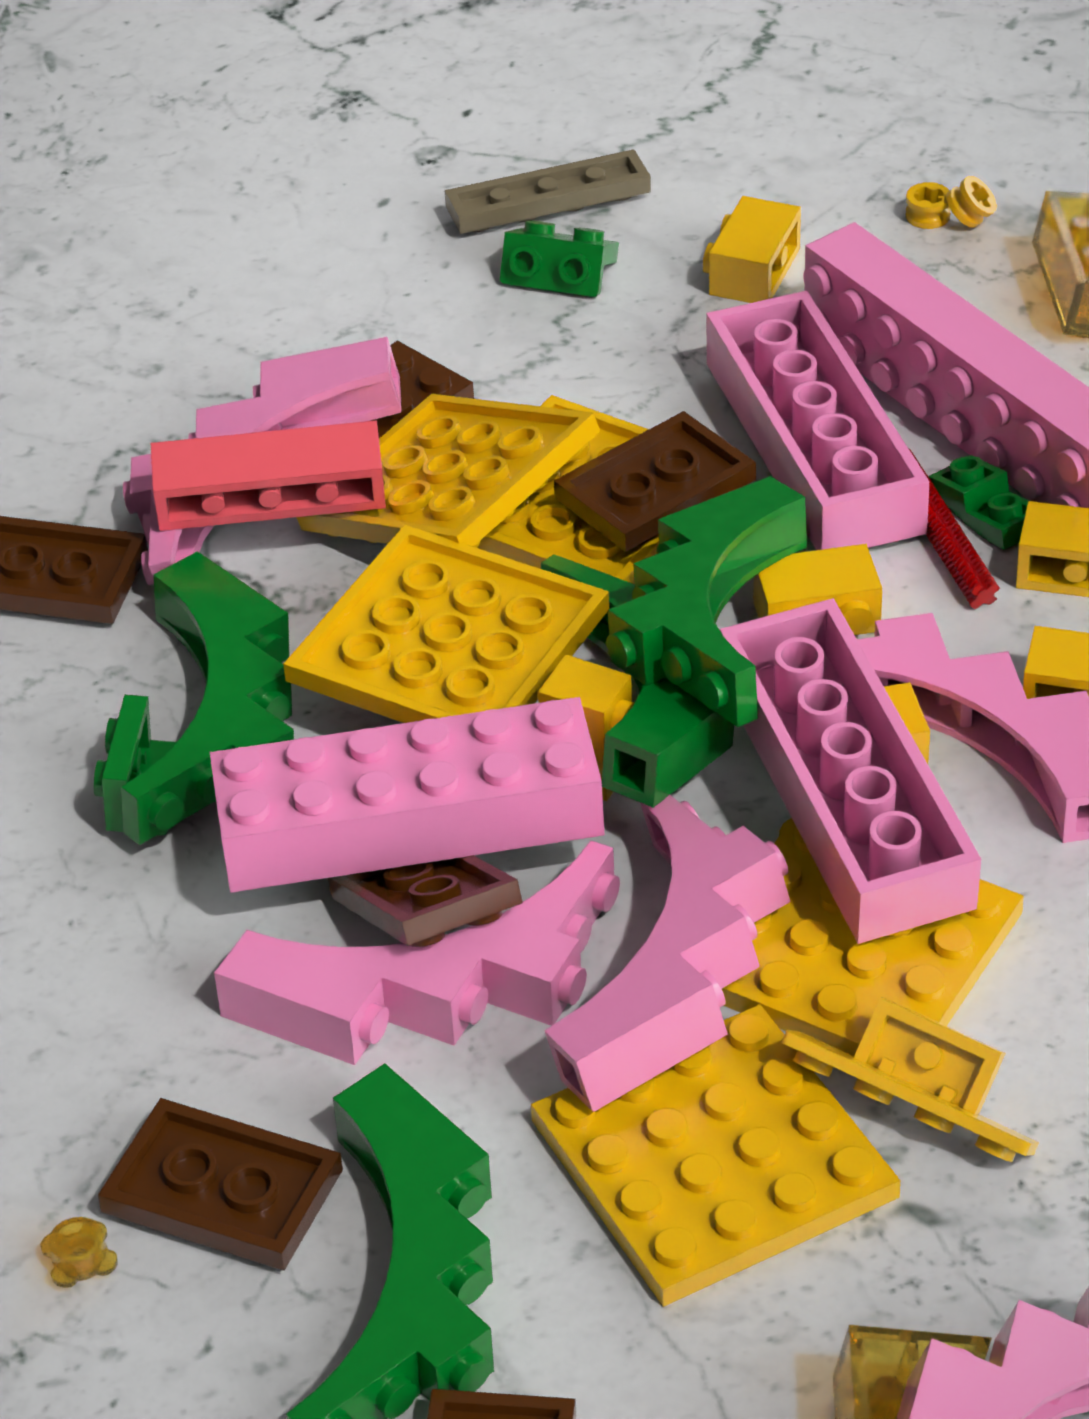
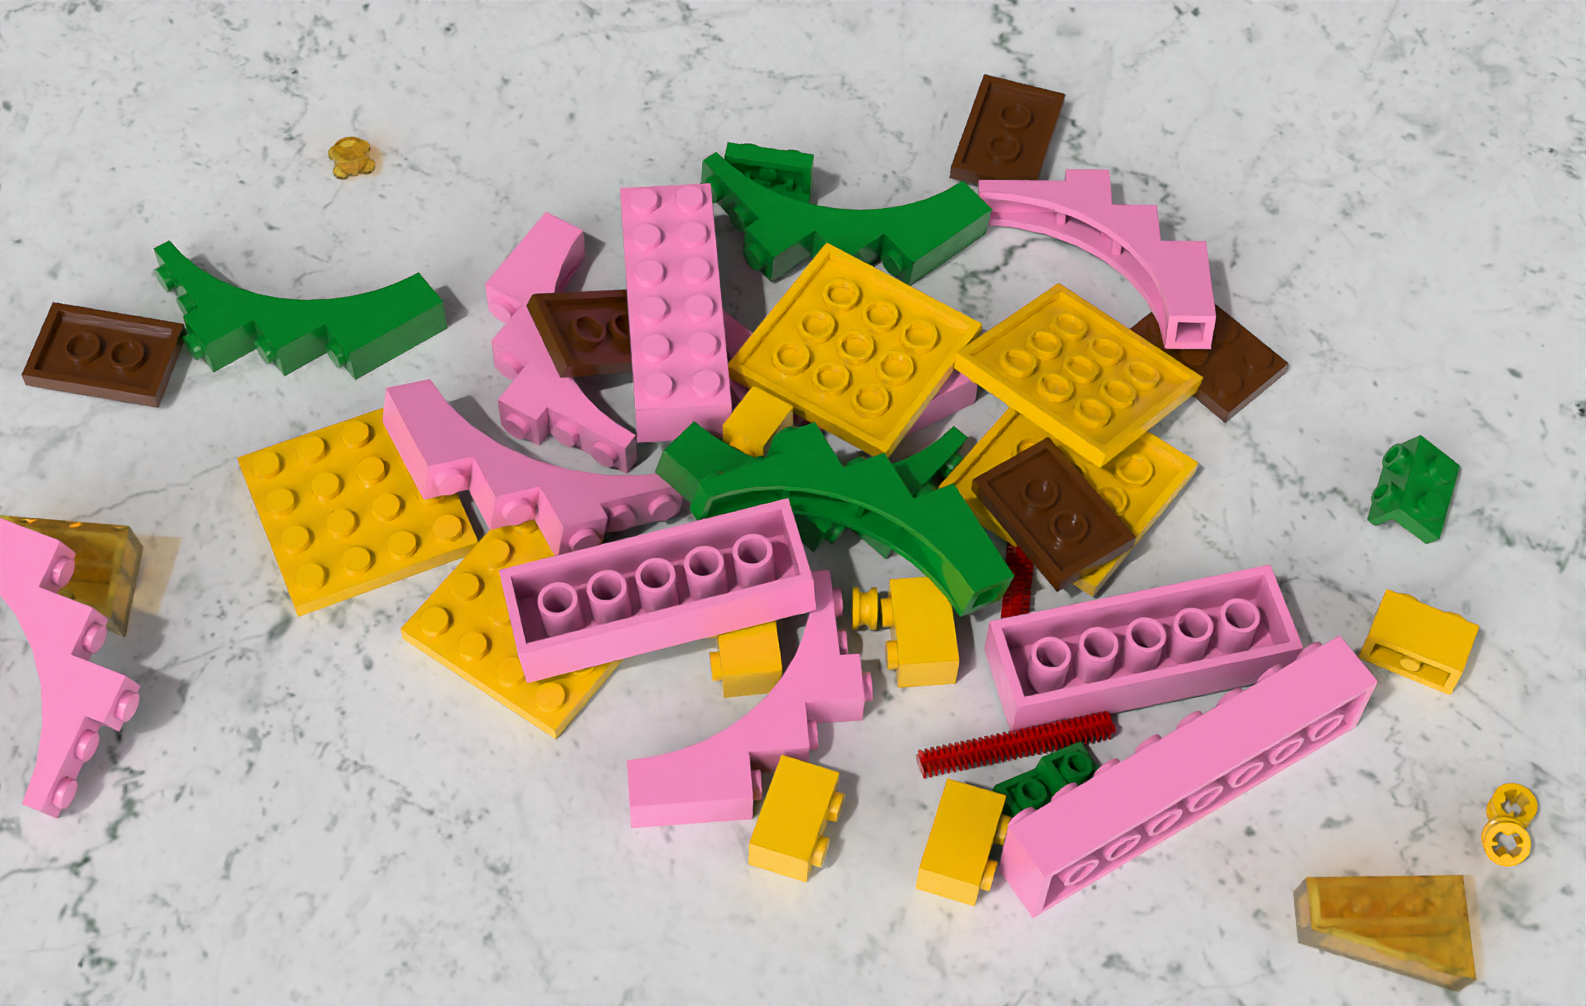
camera: 90 degrees right, 15 degrees up
reddish brown plate [98,1098,343,1271] -> none
coral brick [150,420,386,531] -> none
dark tan plate [444,149,651,234] -> none
yellow bracket [781,997,1039,1162] -> none

